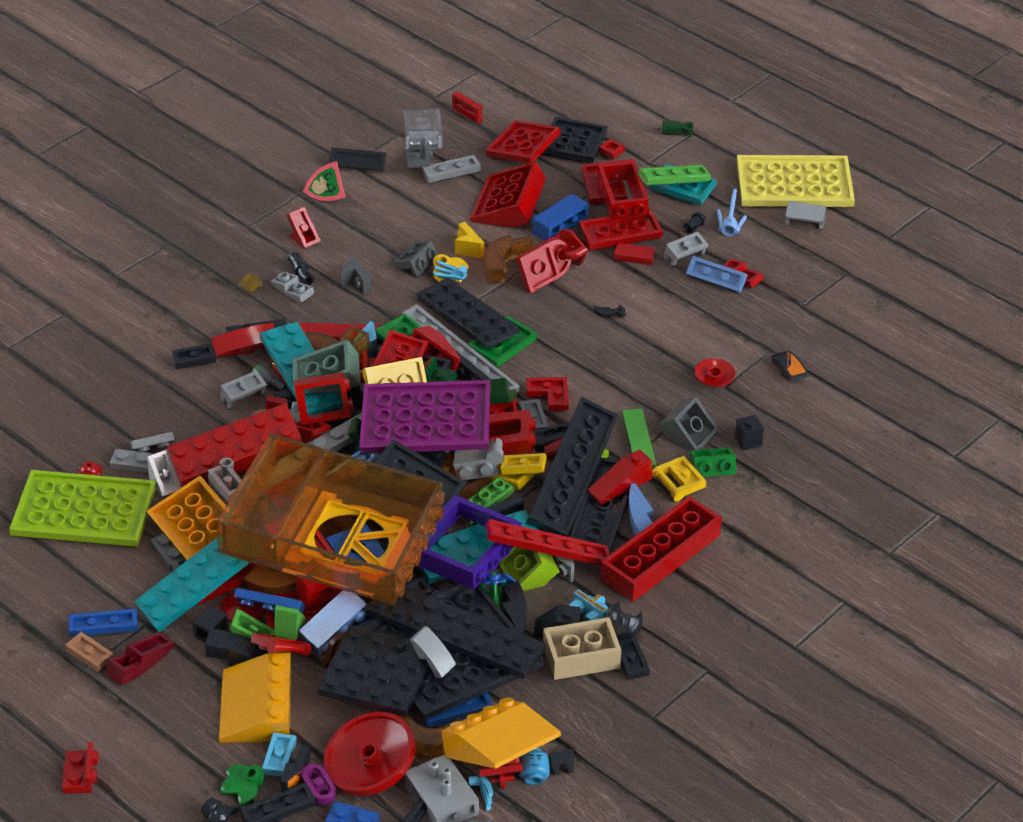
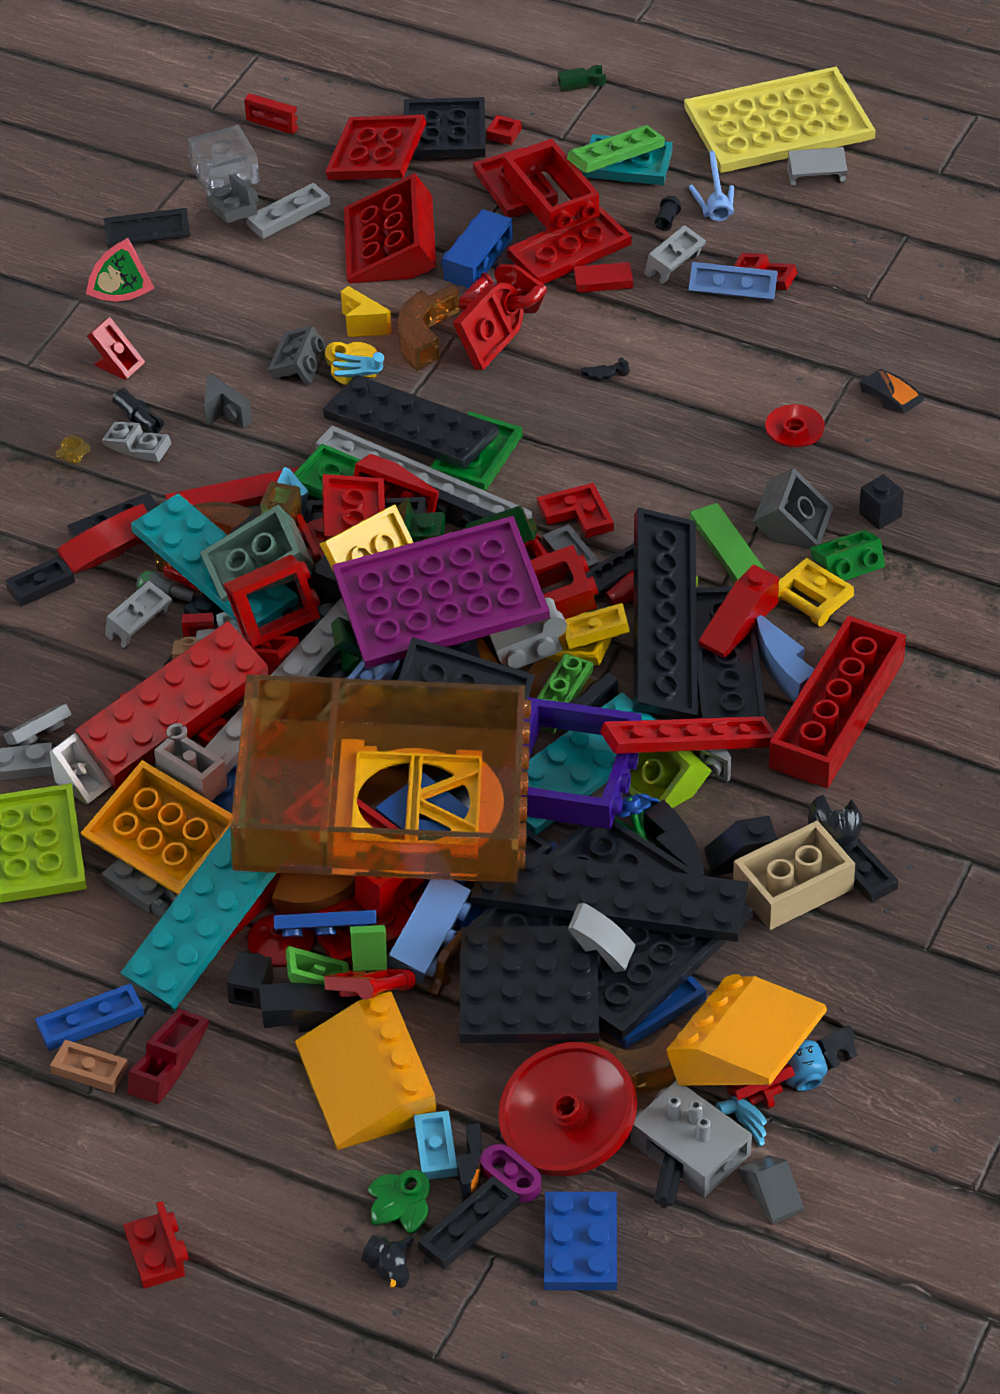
camera: 15 degrees left, 5 degrees up
medium azure hips [568,589,608,622] -> none

